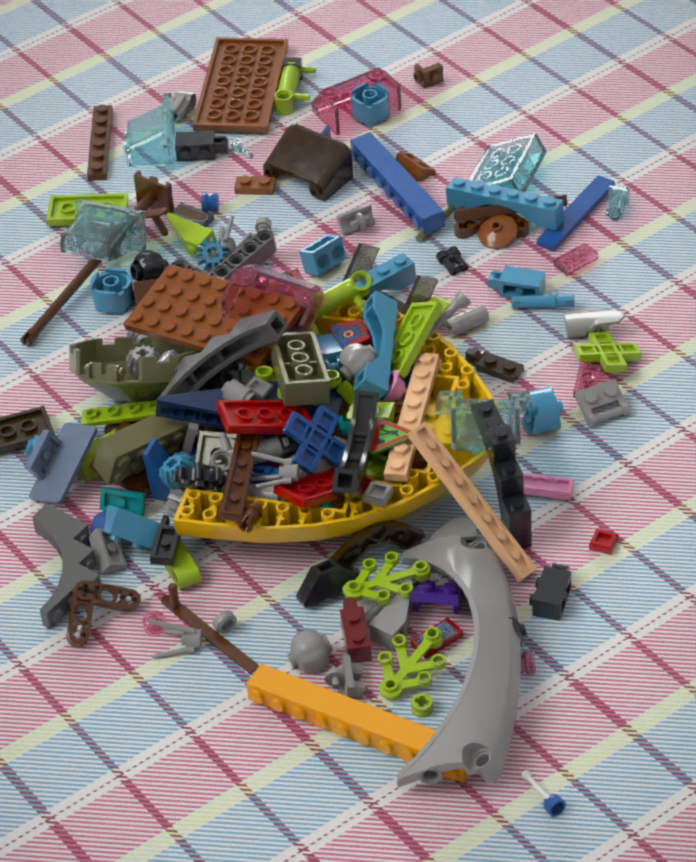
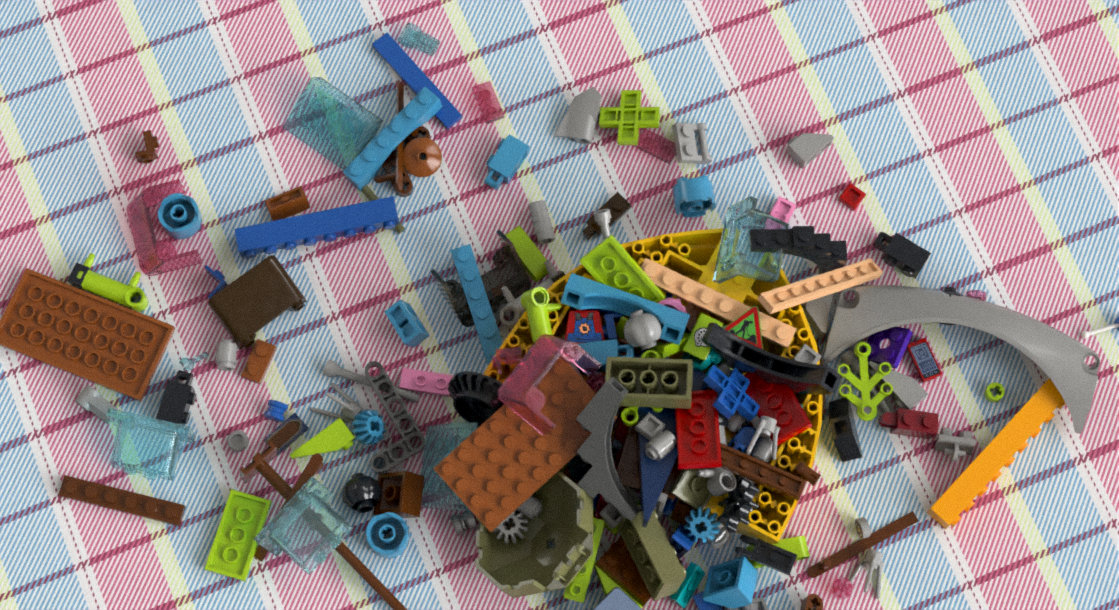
camera: 80 degrees left, 30 degrees up
light grey plant [287,629,333,673] -> none
light grey hips [337,203,375,235] -> none
lime plant [378,627,446,700] -> none
black piece [436,246,469,276] -> none
dark azure pin [512,293,575,309] -> none
none -> light grey brick [215,339,237,371]
none -> light grey tile [227,430,249,452]
none -> light grey slope [787,133,834,169]

